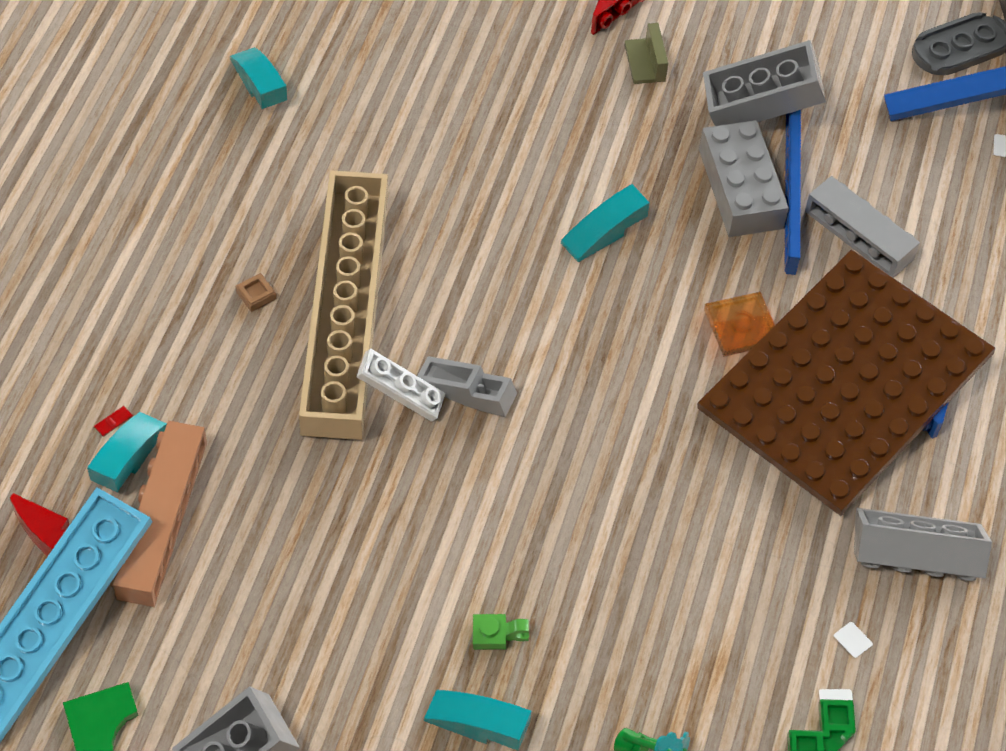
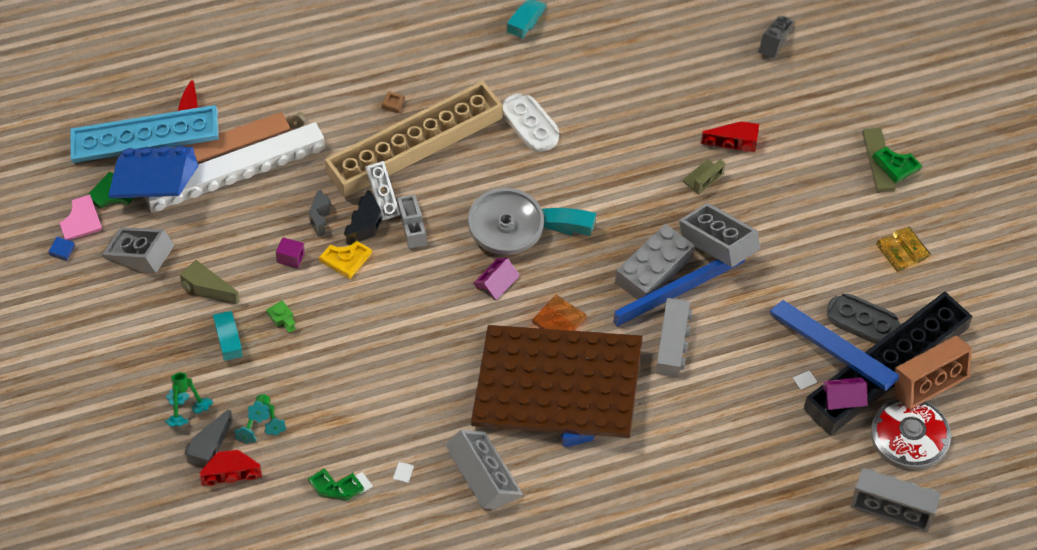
camera: 55 degrees right, 0 degrees up
teal slope [87,412,167,493] -> none
red piece [94,406,133,437] -> none
none -> blue slope [109,146,198,198]
none -> white brick [144,122,325,213]
none -> olive slope [180,260,239,304]
none -> magenta panel [276,237,305,268]
none -> dark tan piece [286,112,305,129]
none -> dark grey slope [309,190,331,236]
none -> yellow tile [319,241,372,279]
none -> black slope [344,190,382,245]
none -> light grey dish [468,188,544,255]
none -> panel [473,258,519,300]
none -> white tile [503,94,559,152]

